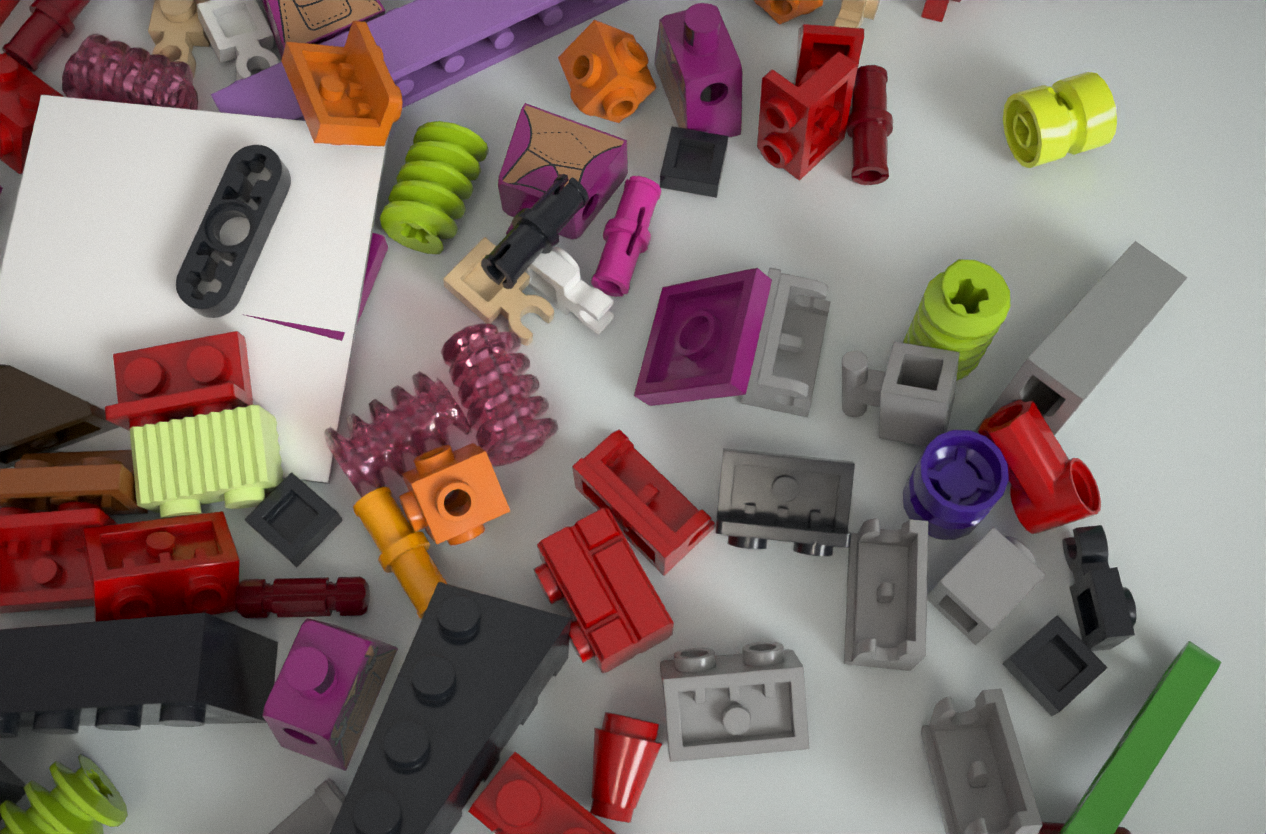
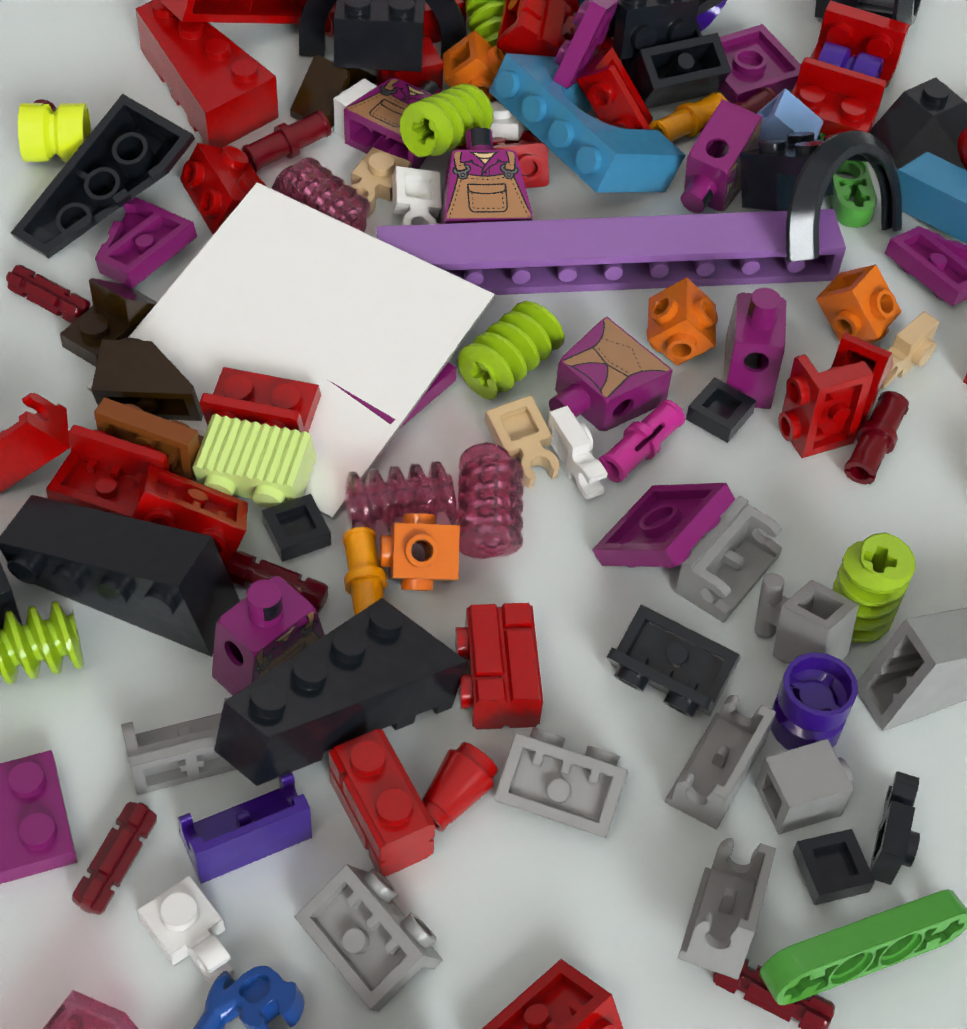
camera: 20 degrees right, 15 degrees down
black beam [176,145,291,318] -> none
orange bracket [281,21,402,147] -> none
black pin [481,174,589,289] -> none
red hinge [572,429,715,576] -> none
red piece [978,399,1101,534] -> none

